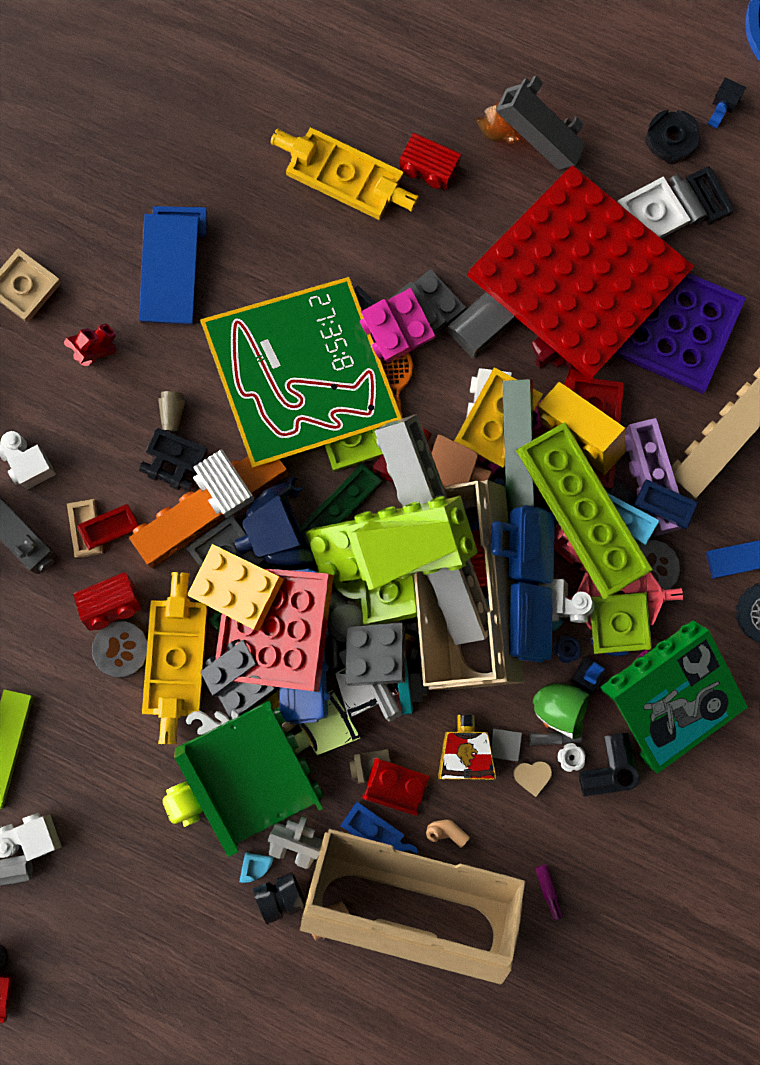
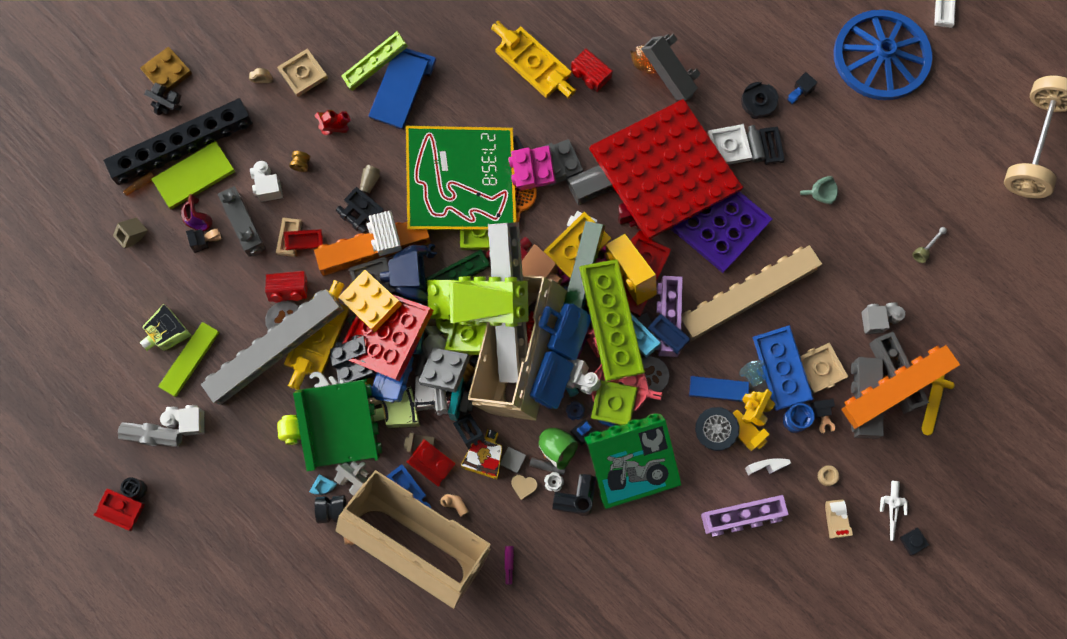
camera: 20 degrees right, 5 degrees down
none -> light grey brick [201,289,344,405]
none -> pearl gold wheel [289,151,311,172]
none -> lime tile [342,31,408,91]
none -> black tile [453,414,486,450]

